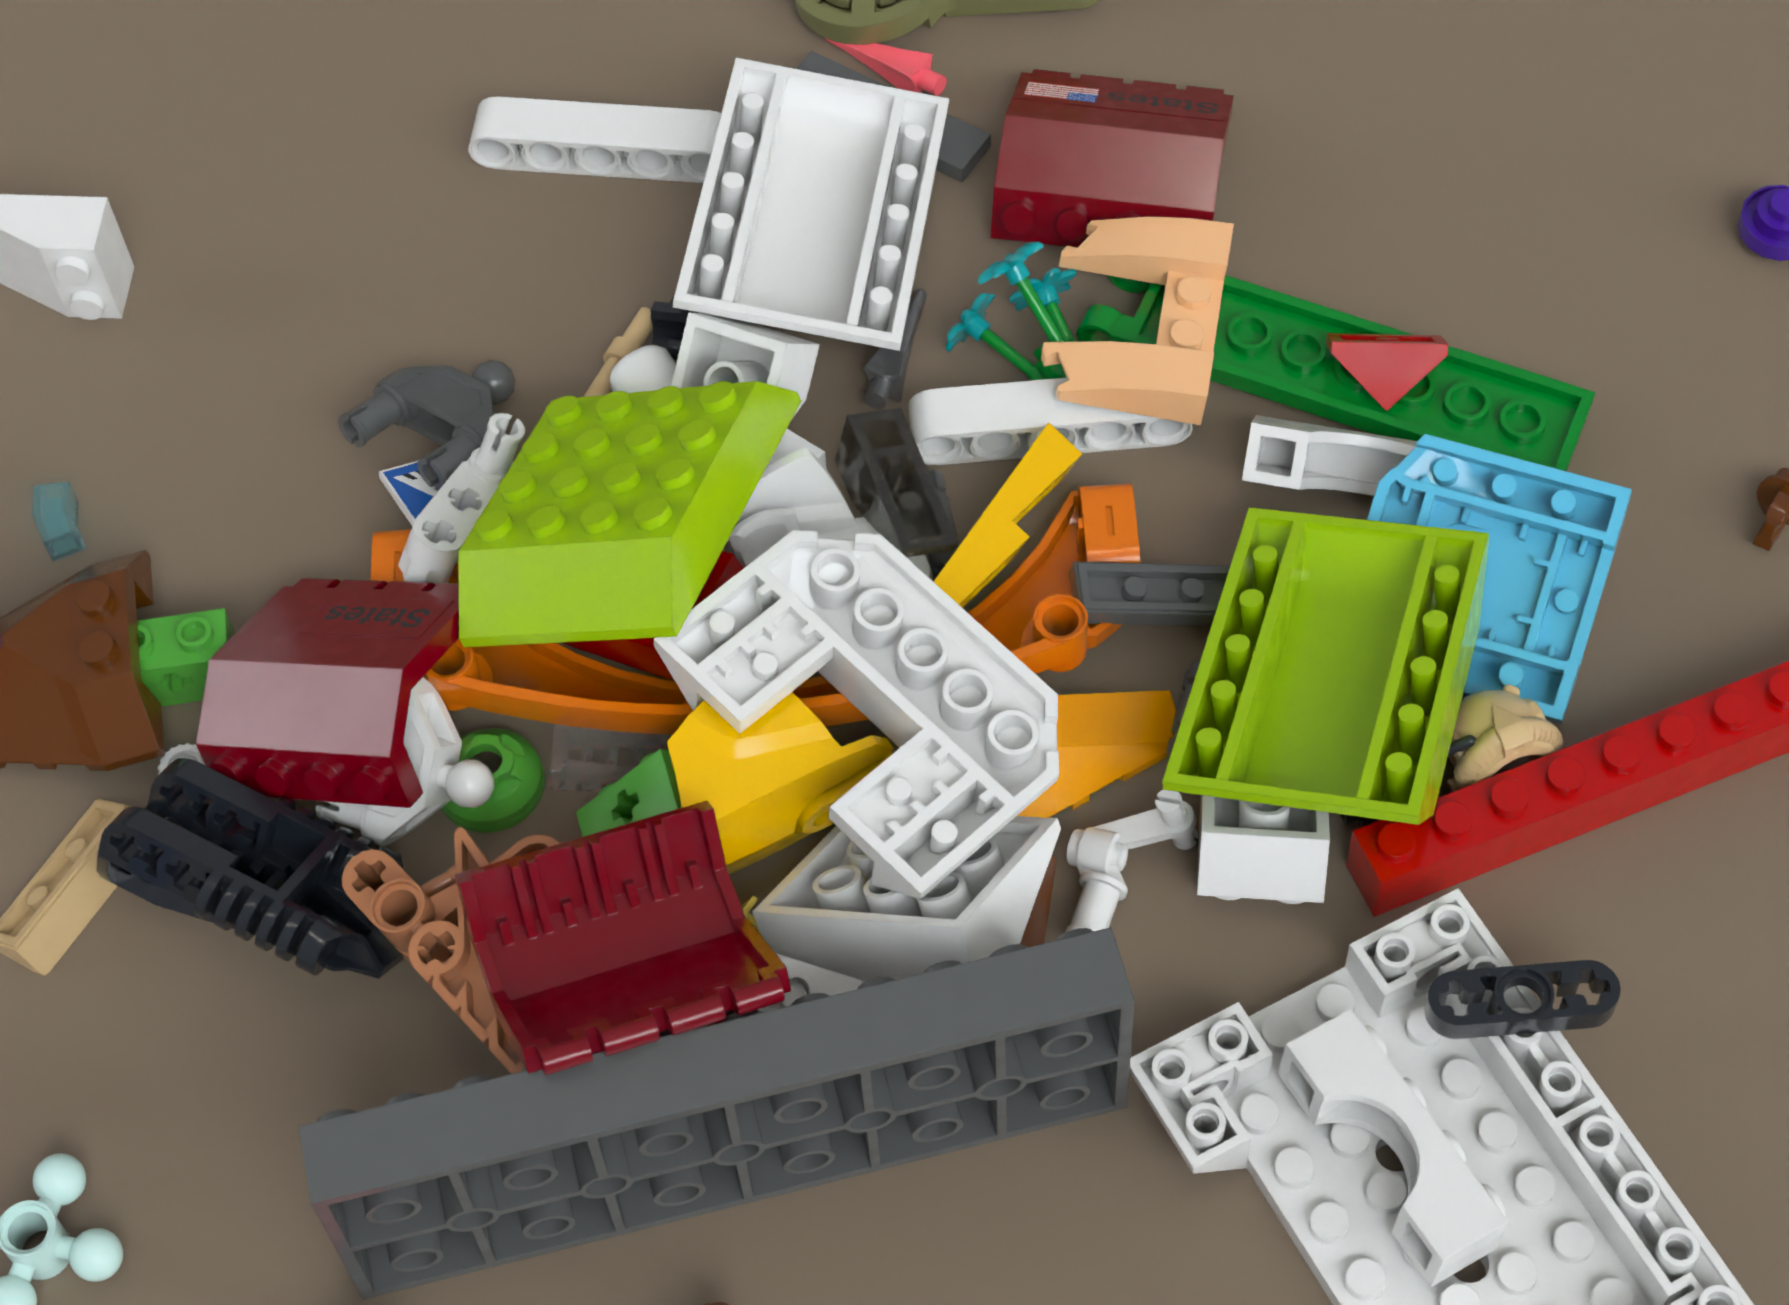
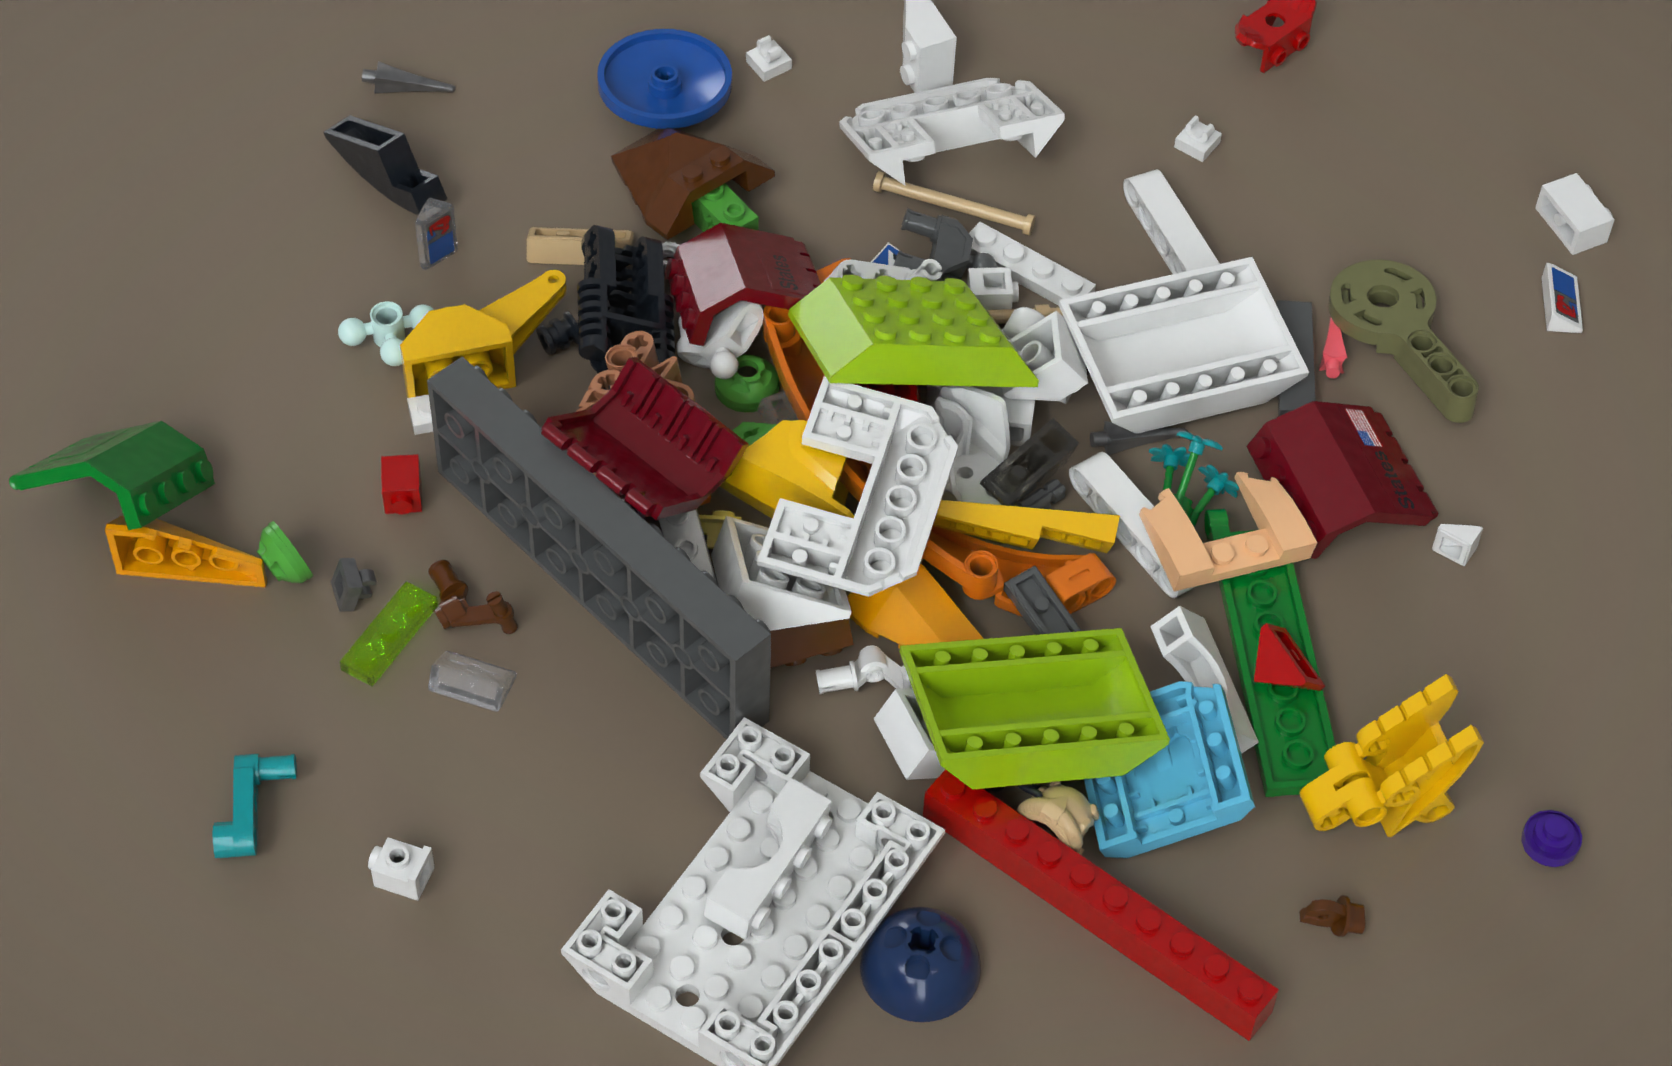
camera: 55 degrees right, 5 degrees down
clear light blue piece [32,482,87,562] -> none
black beam [1425,960,1621,1039] -> none
none -> yellow slope [400,270,567,398]
none -> white plate [407,394,433,435]
none -> black bush [536,311,579,356]
none -> white slope [839,78,1065,186]
none -> dark blue piece [860,907,981,1022]
none -> tan bar [873,171,1036,236]
none -> white brick [967,267,1019,310]
none -> white plate [969,222,1096,306]
none -> white tile [1174,115,1222,162]
none -> yellow piece [1300,674,1484,837]
none -> white slope [1432,524,1483,566]

